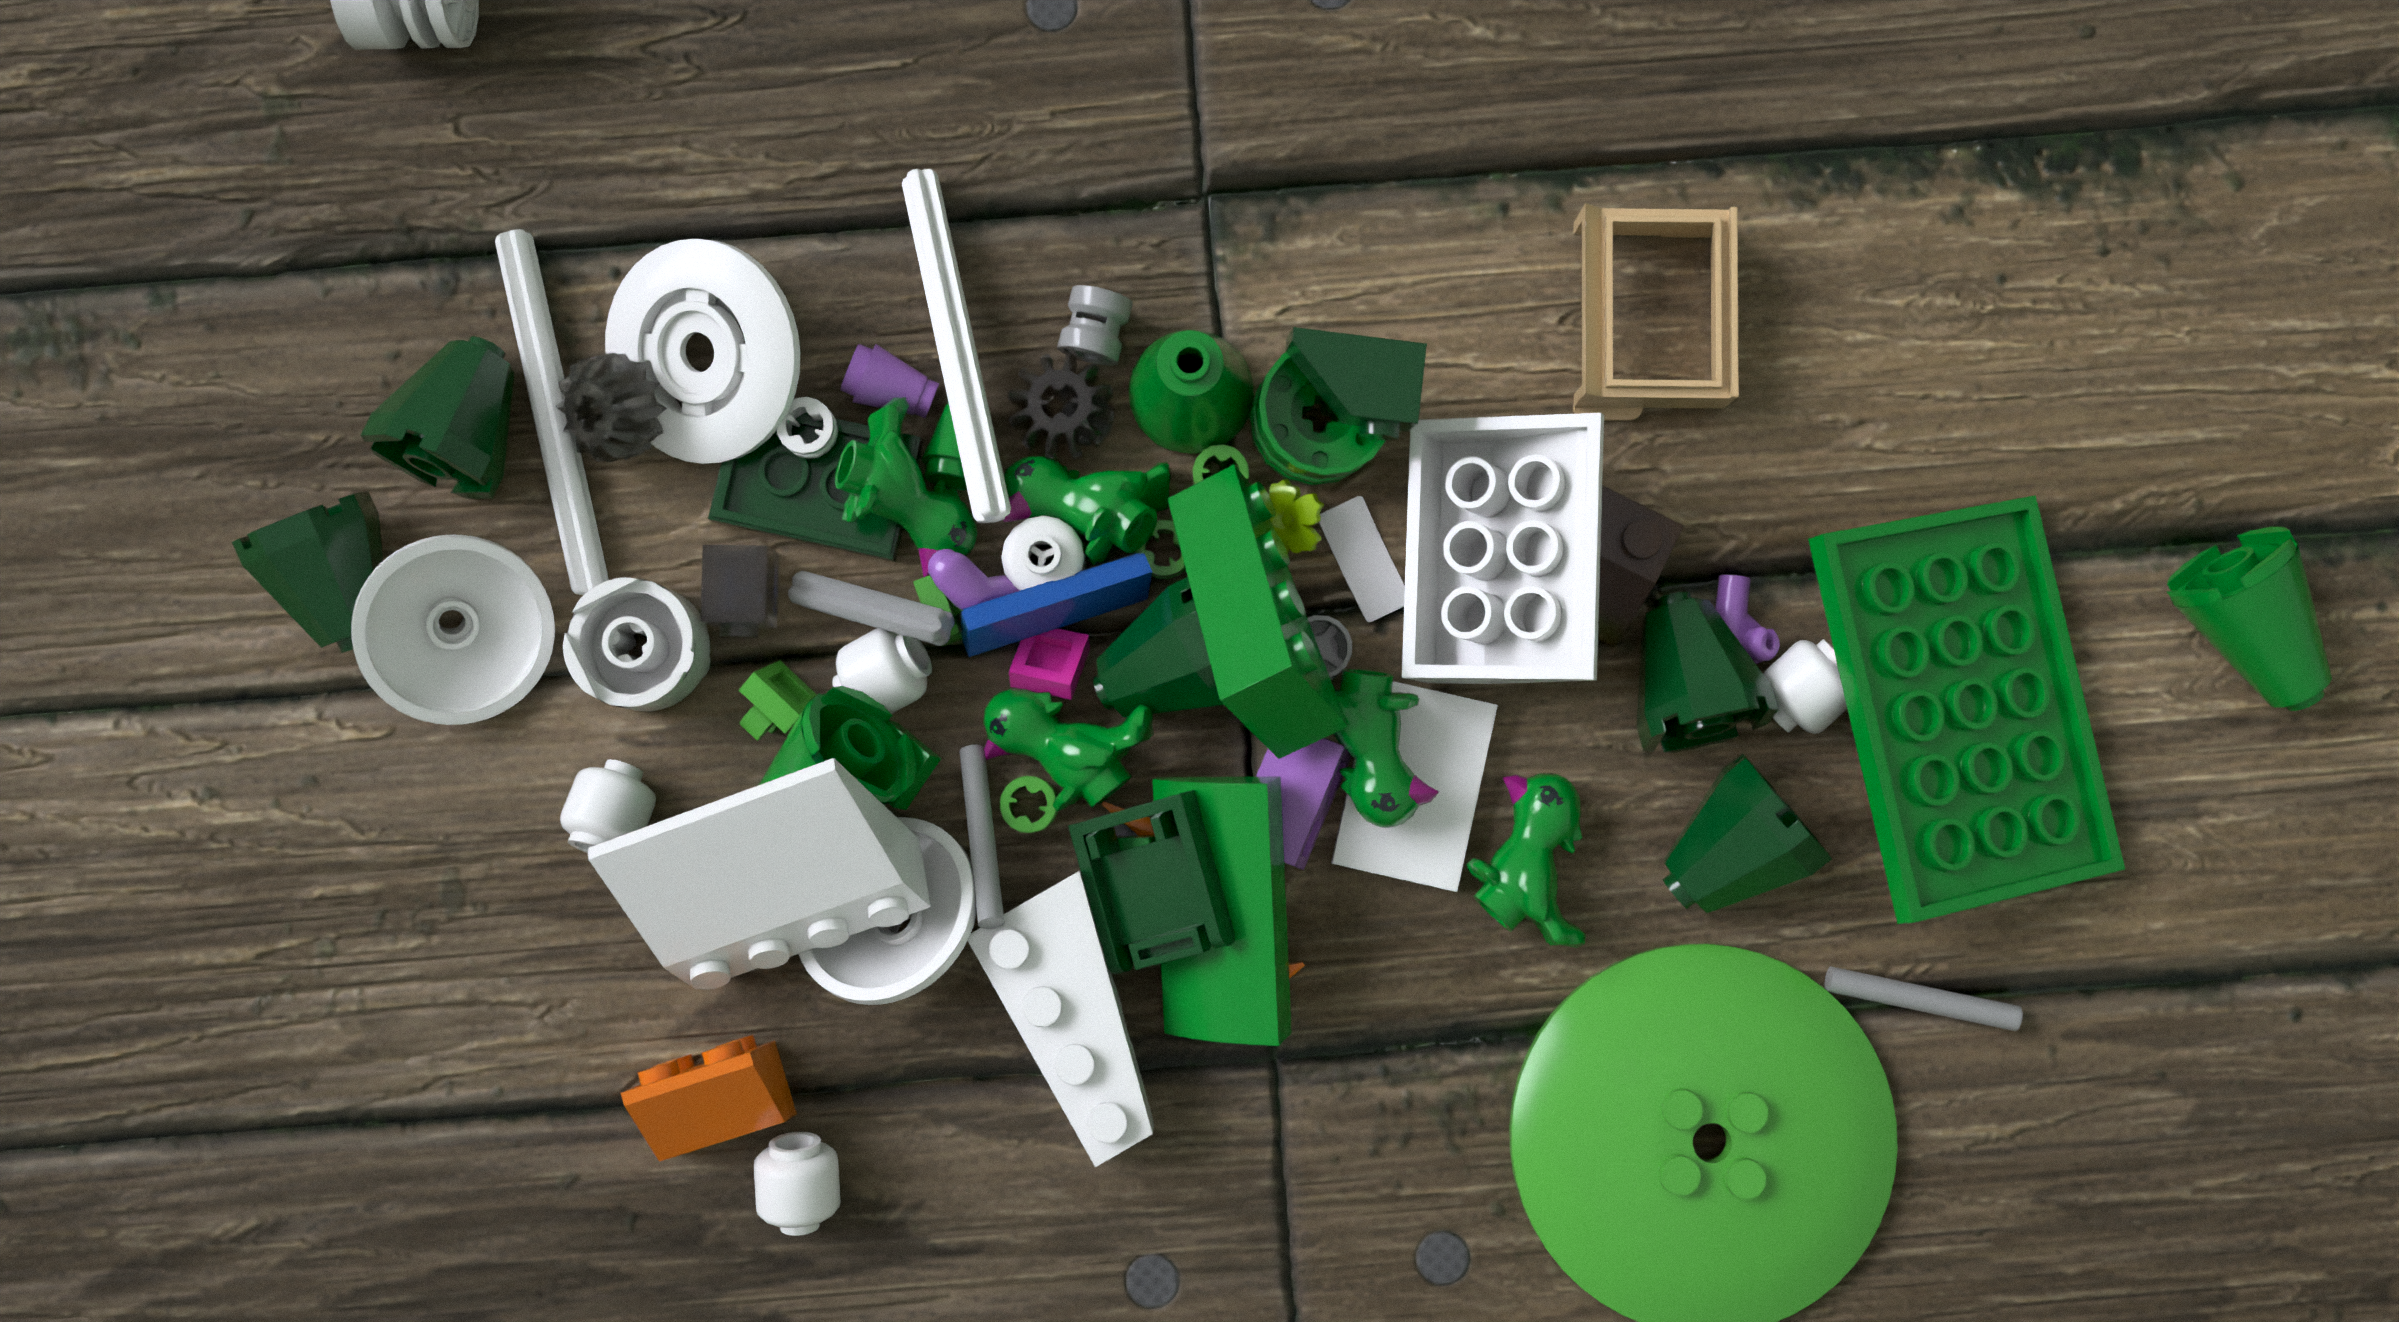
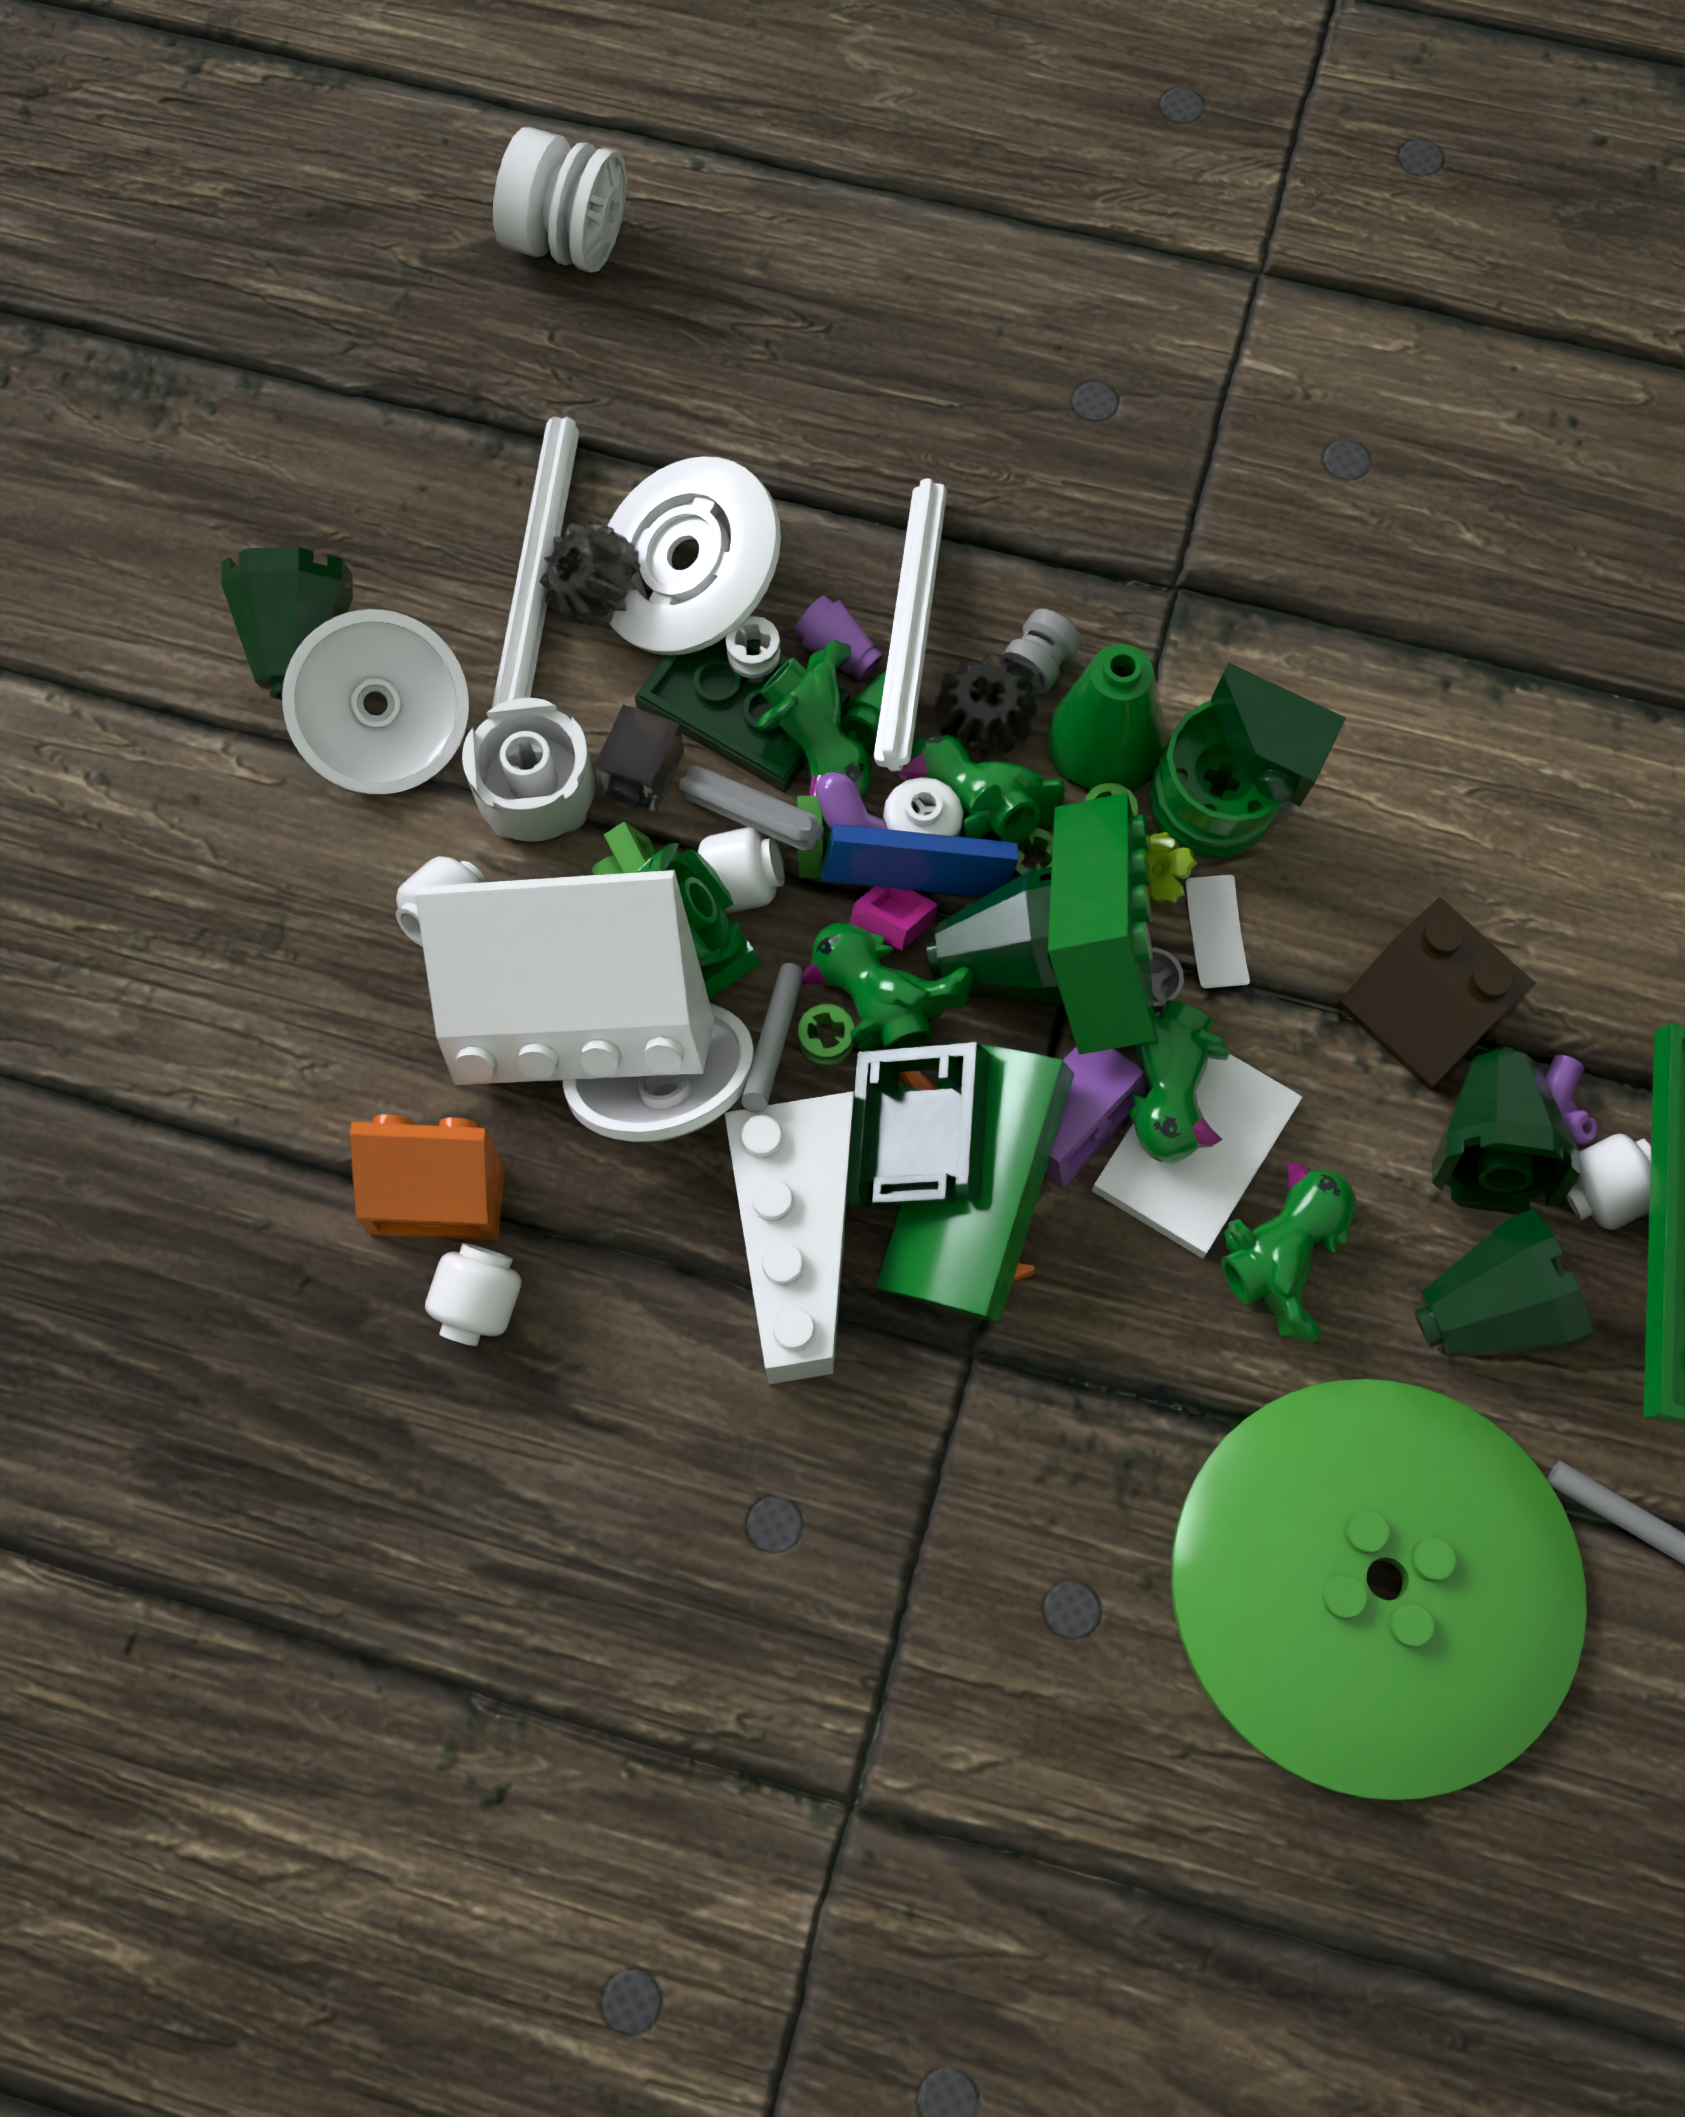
camera: 20 degrees right, 15 degrees down
dark green cone [360,336,514,499] -> none
white slope [1402,413,1604,684] -> none
tan piece [1573,203,1739,421] -> none

